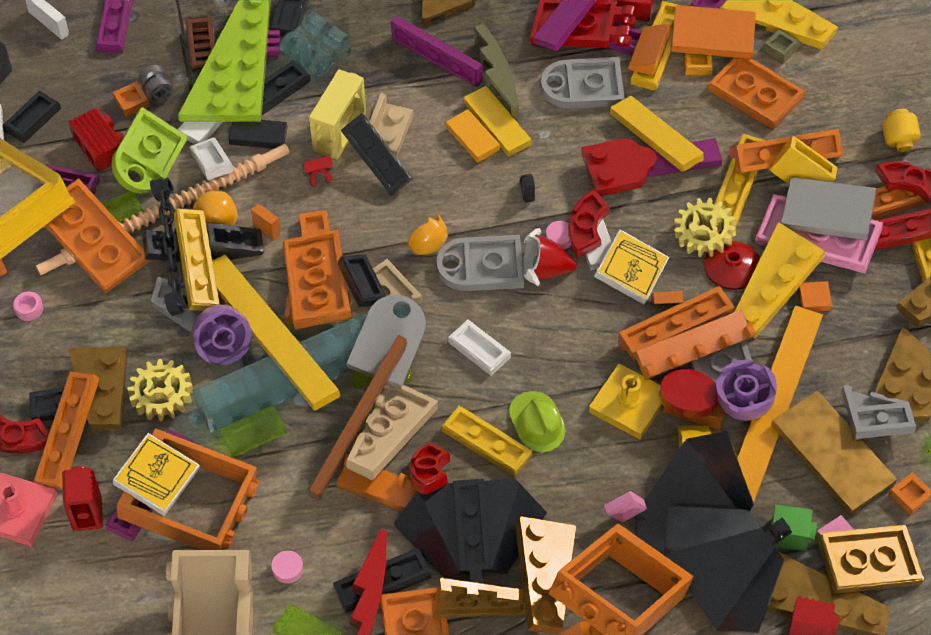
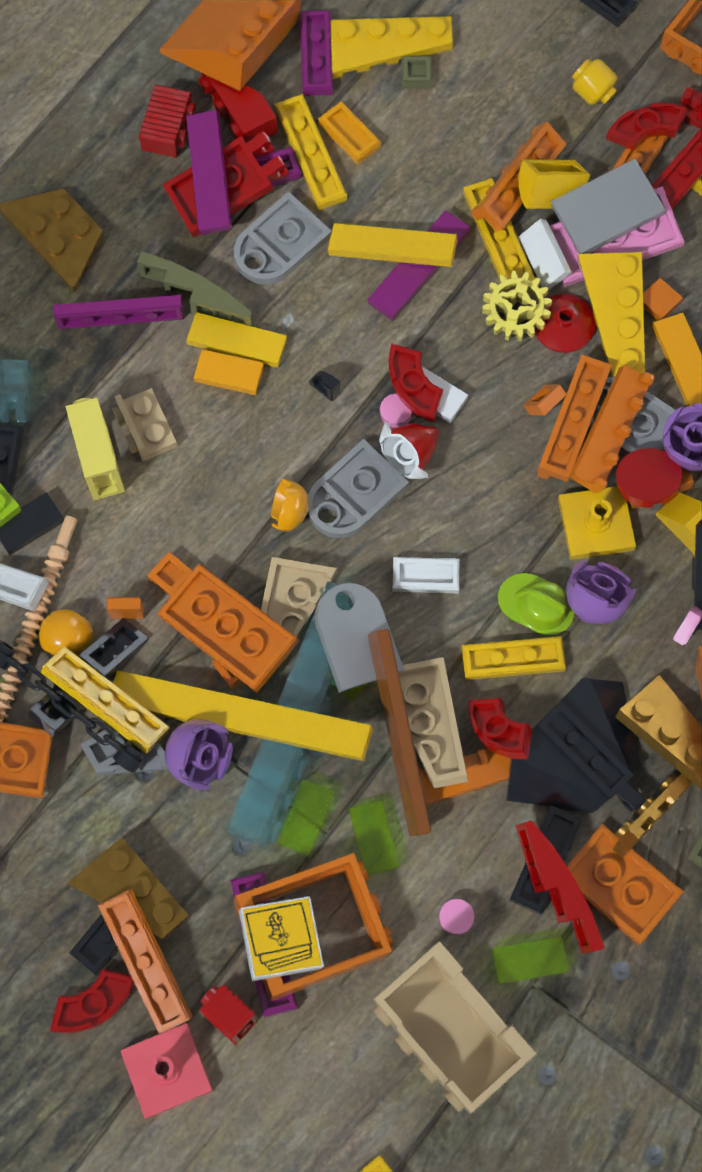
camera: 40 degrees left, 15 degrees up
light yellow gear [127,359,194,421] -> none
red tile [301,156,333,187] -> none
black tile [337,254,386,307] -> none
black tile [341,113,414,196] -> none
red plate [581,138,657,196] -> none
yellow tile [594,230,669,305] -> none
orange slope [628,24,670,76] -> none
orange tile [671,5,756,59] -> none
orange tile [707,57,806,130] -> none
none -> clear neon green tile [348,800,400,876]
none -> white tile [518,219,572,290]
none -> medium lavender cylinder [565,560,636,624]

